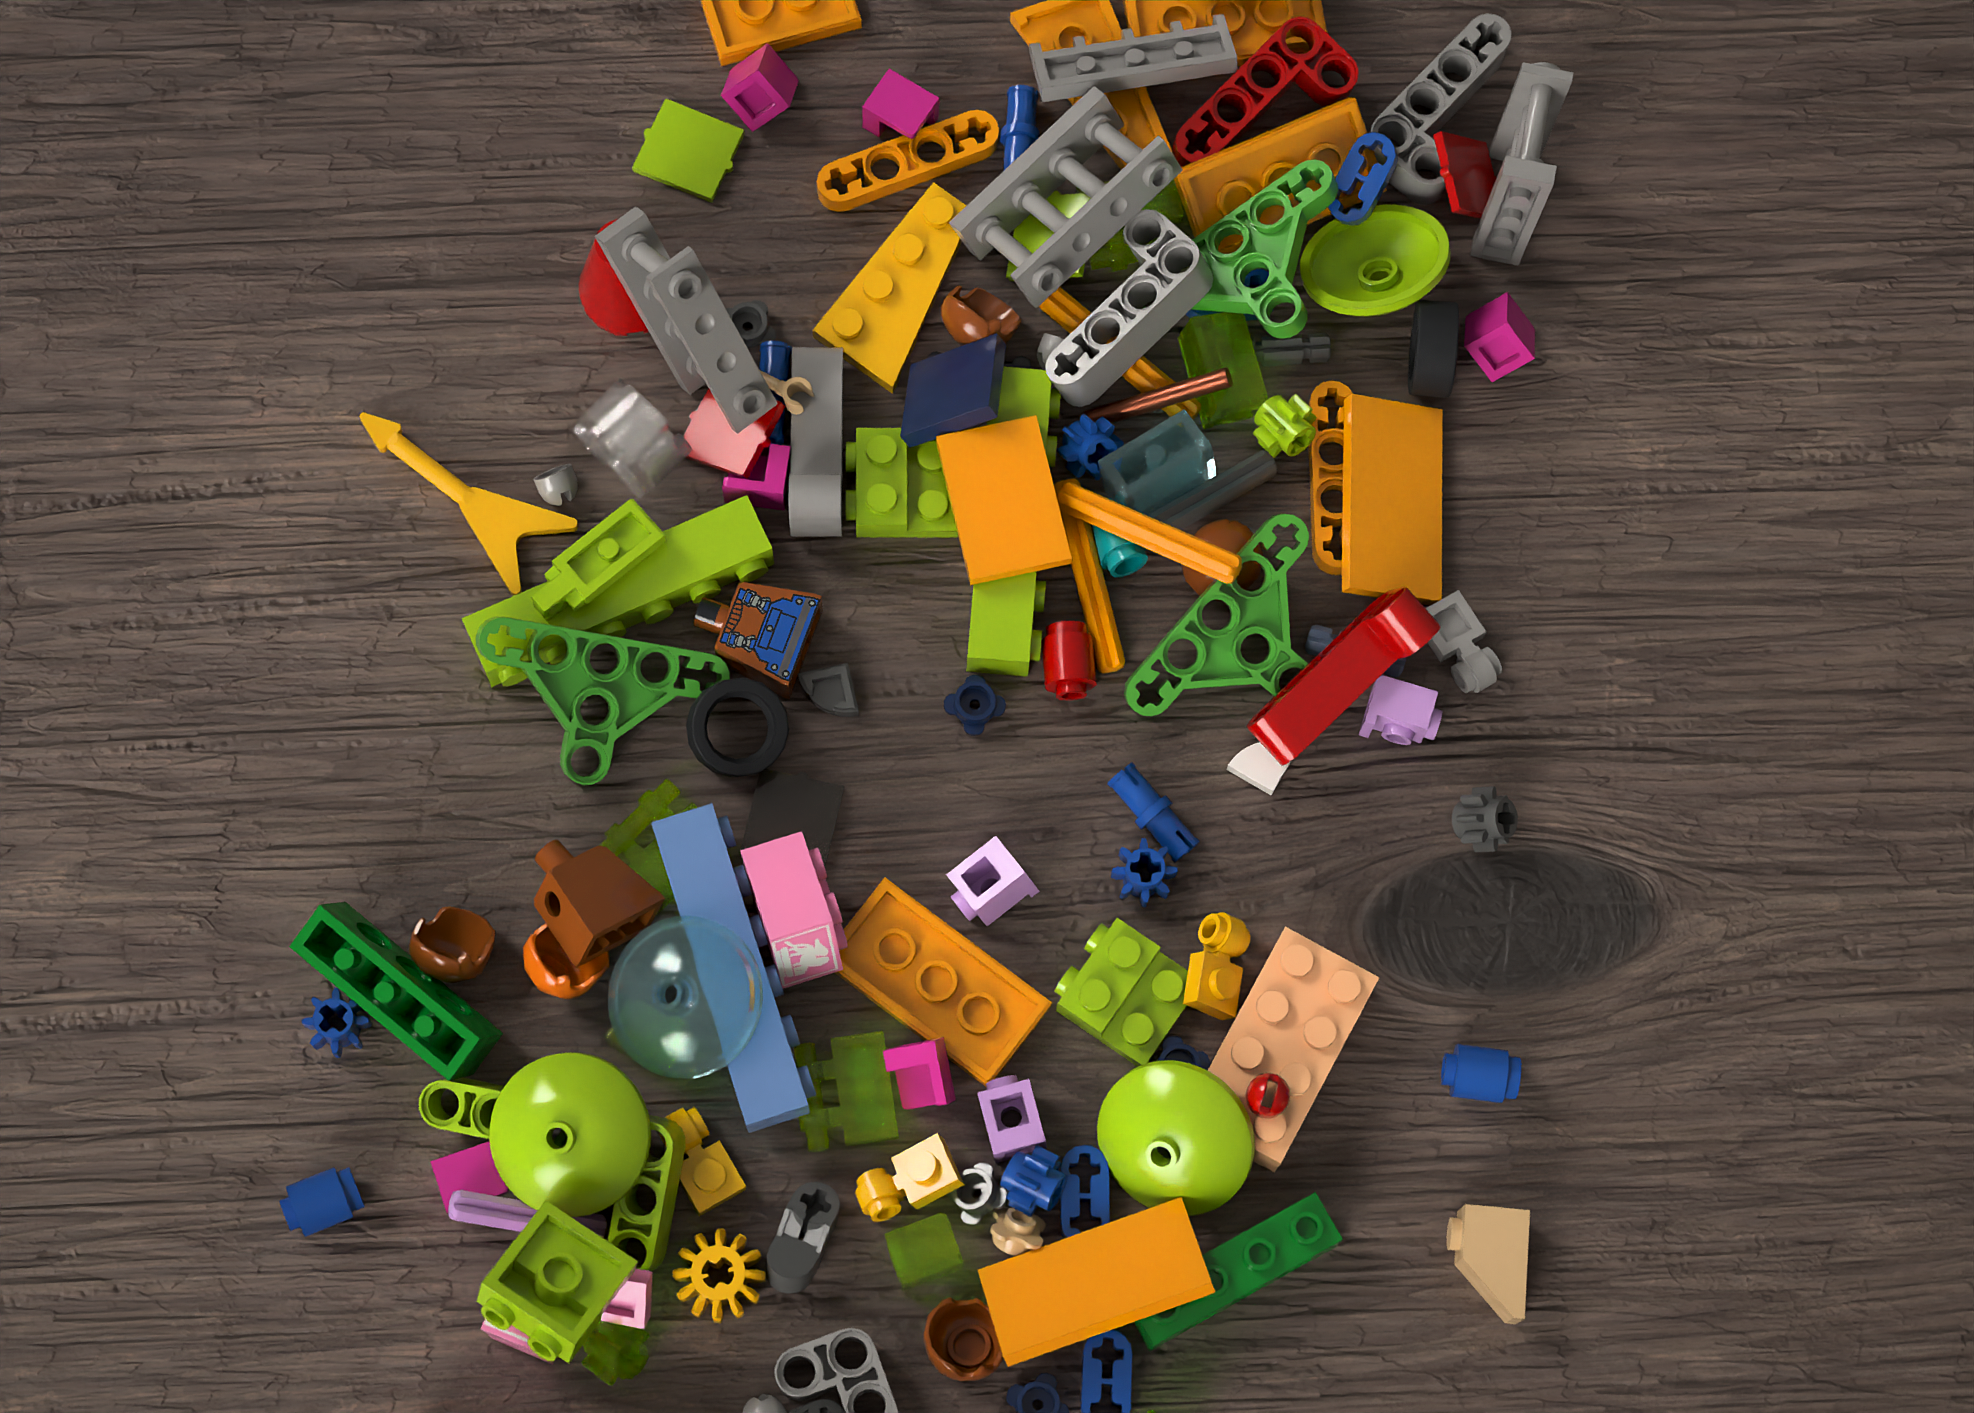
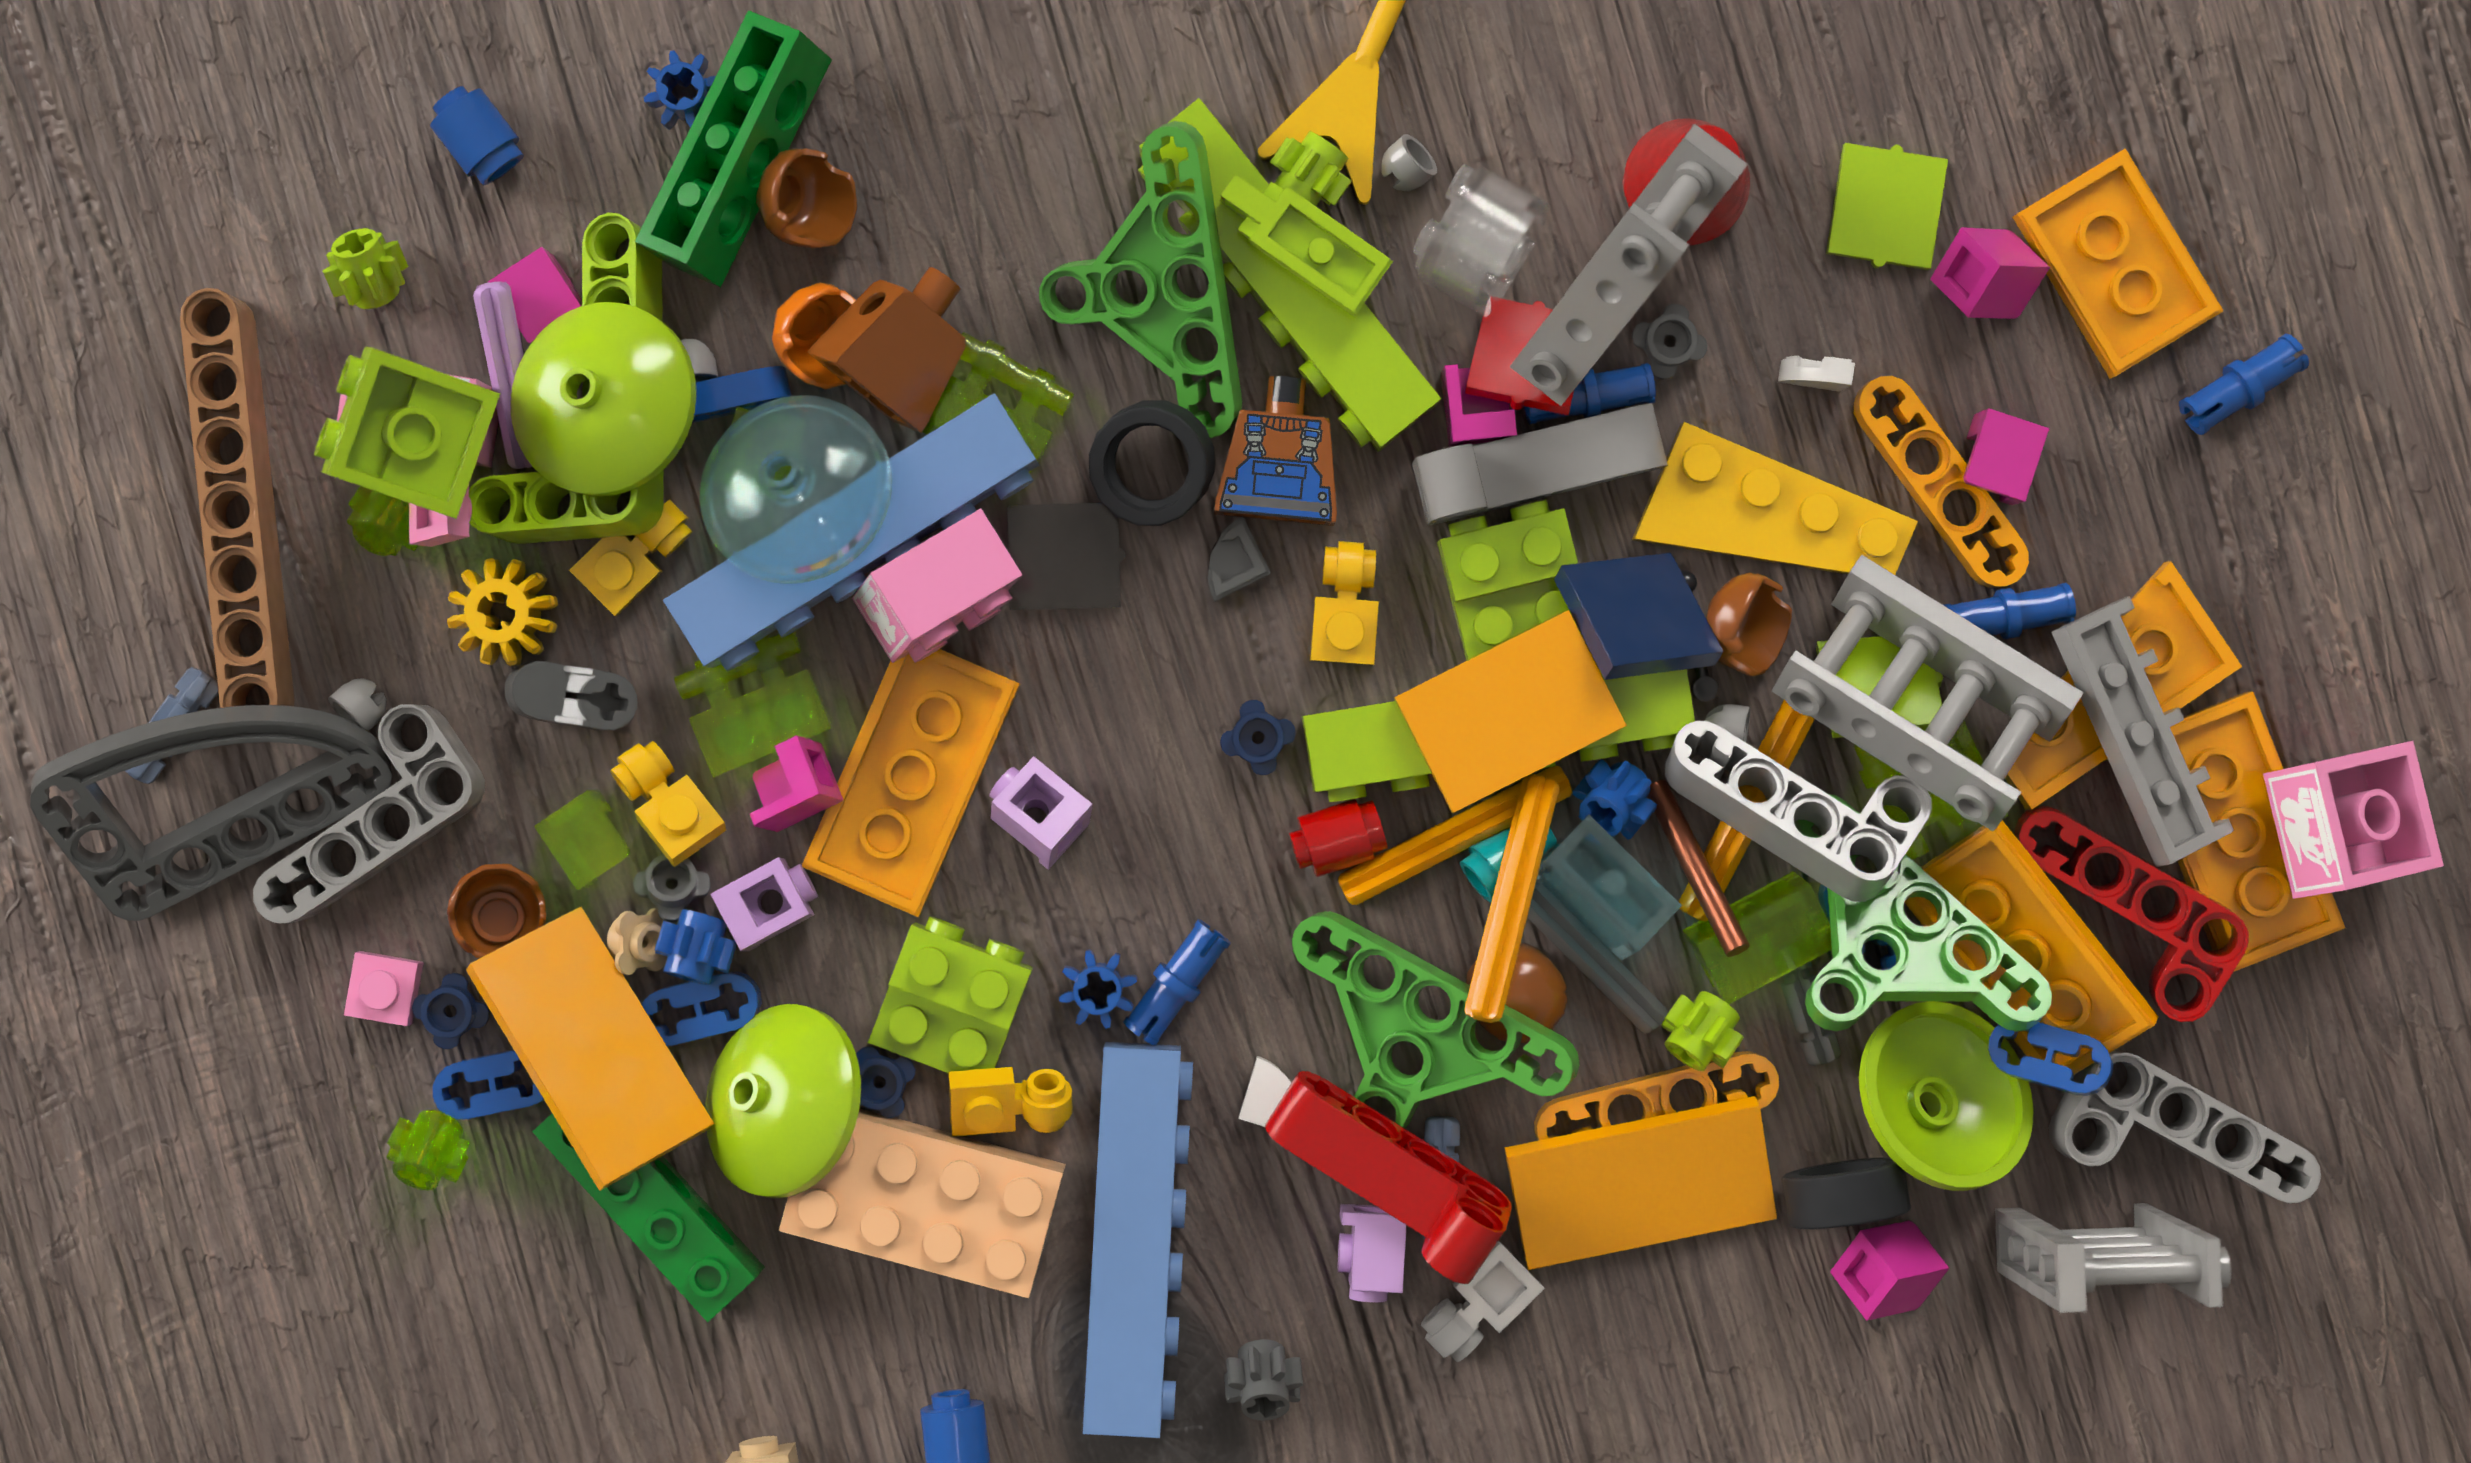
camera: 85 degrees right, 15 degrees up
tan hand [760,370,814,415] -> none
red hinge [1246,1073,1290,1119] -> none
red piece [1433,131,1497,219] -> none
none -> lime gear [323,228,409,309]
none -> blue beam [692,366,792,423]
none -> medium blue brick [1083,1042,1193,1438]
none -> lime gear [1270,131,1352,206]
none -> yellow plate [1310,541,1379,665]
none -> white tile [1778,356,1855,392]

